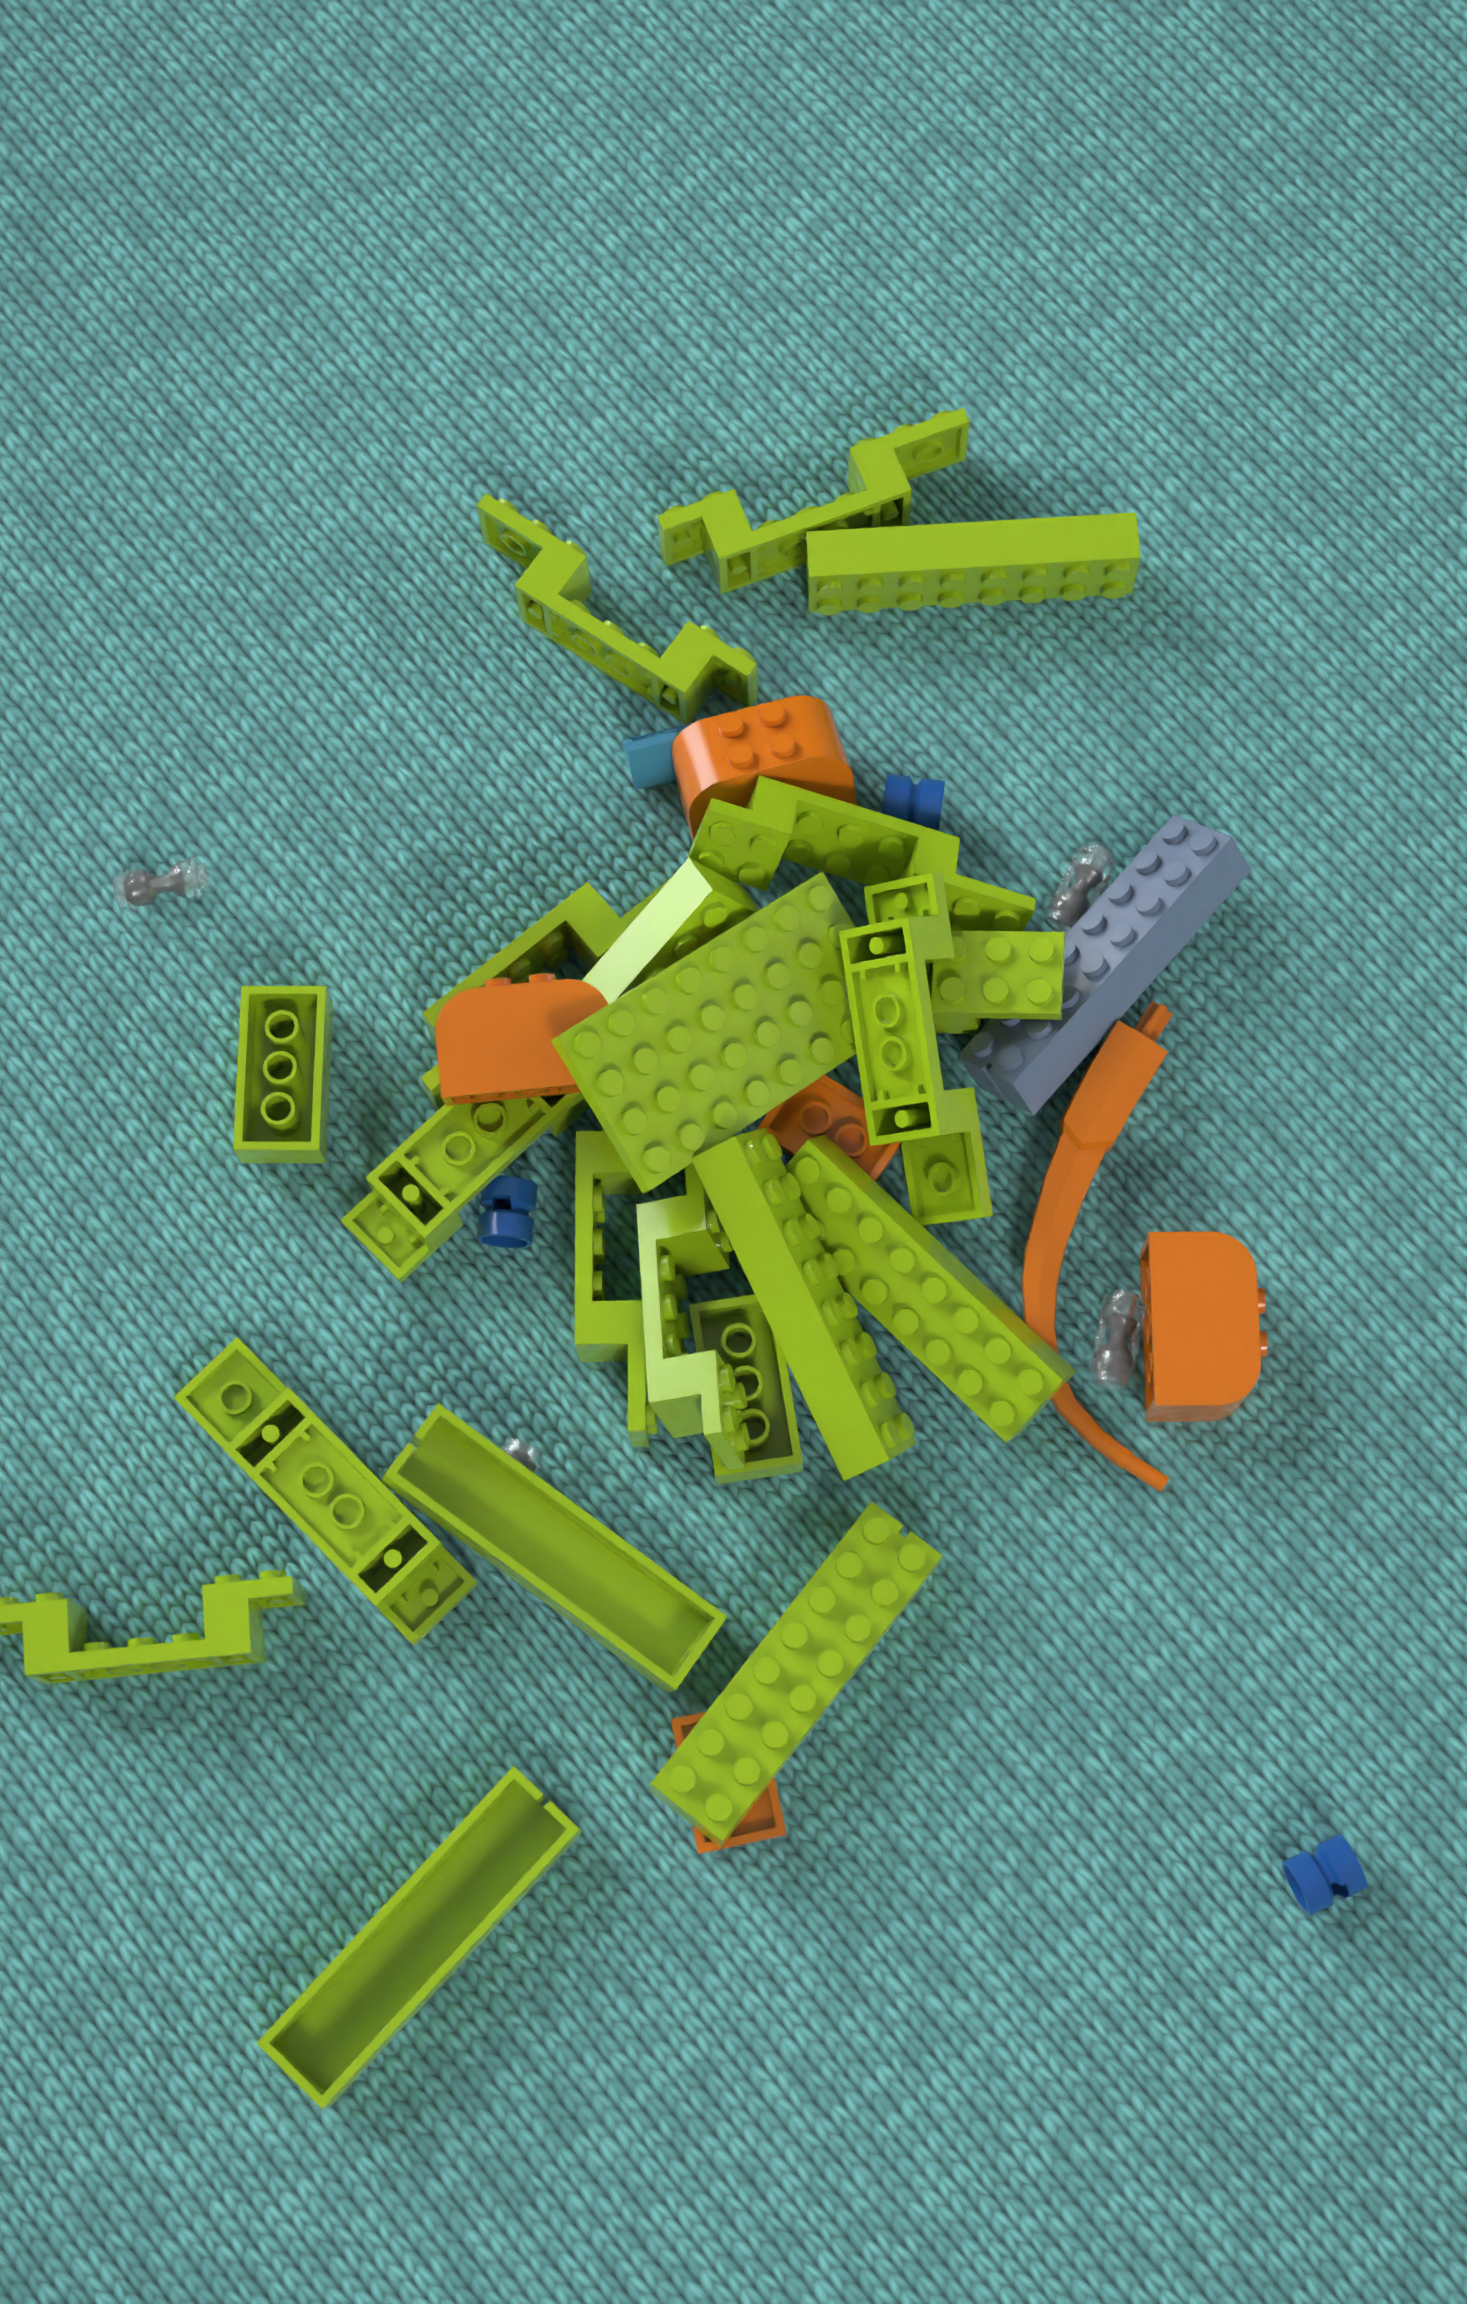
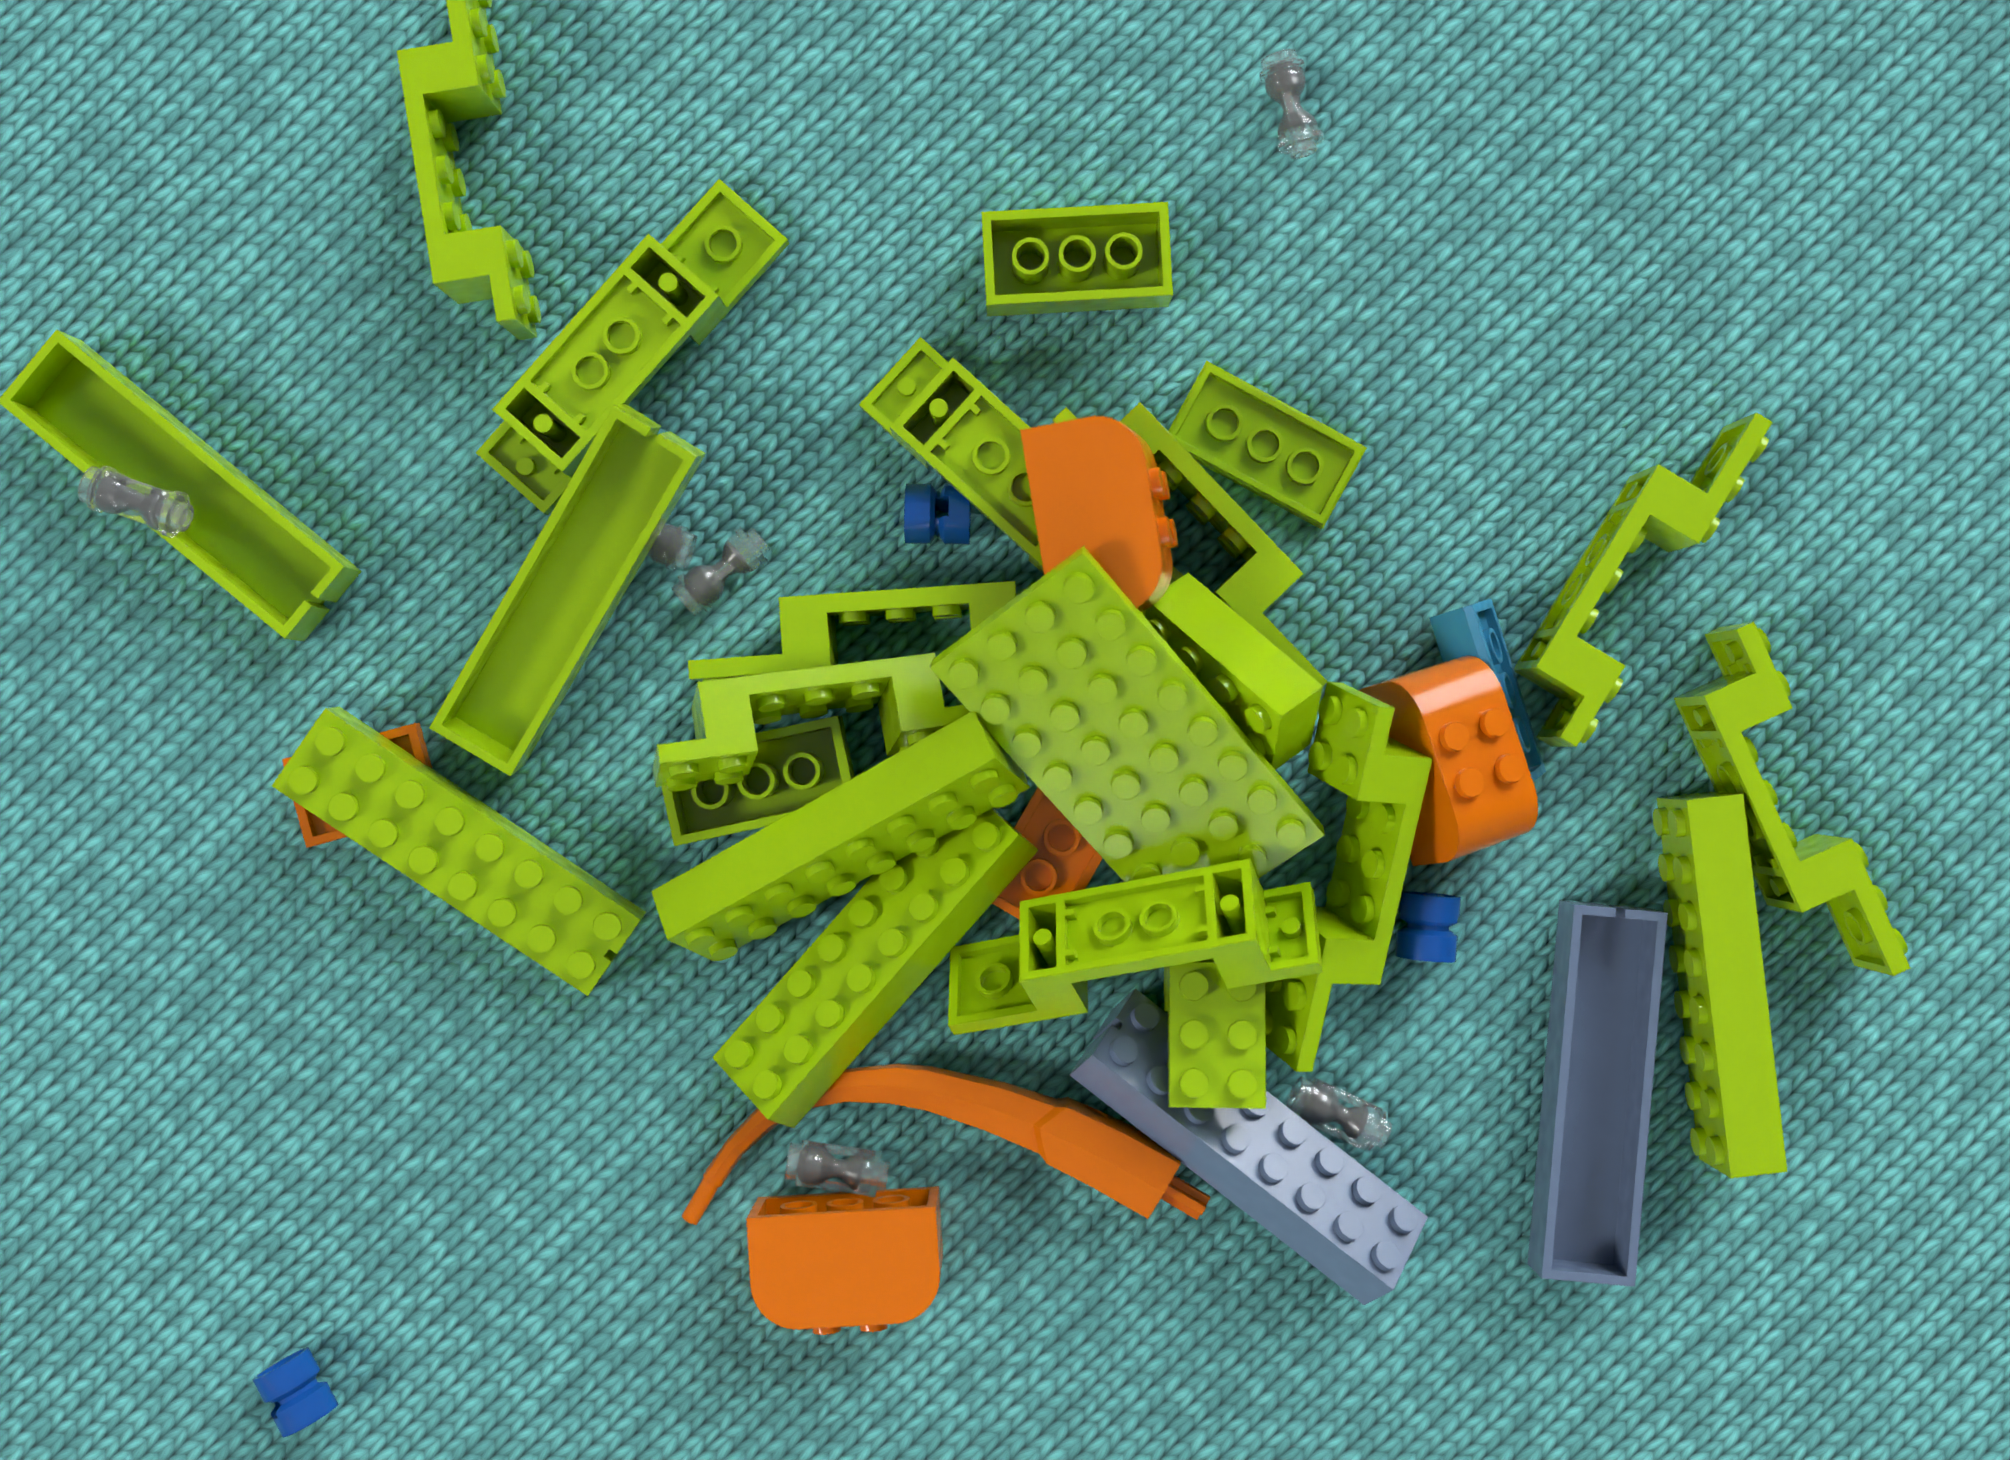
camera: 80 degrees right, 15 degrees up
none -> clear piece [78,466,194,538]
none -> clear piece [672,526,770,616]
none -> lime tile [1168,360,1367,529]
none -> sand blue piece [1527,900,1668,1287]

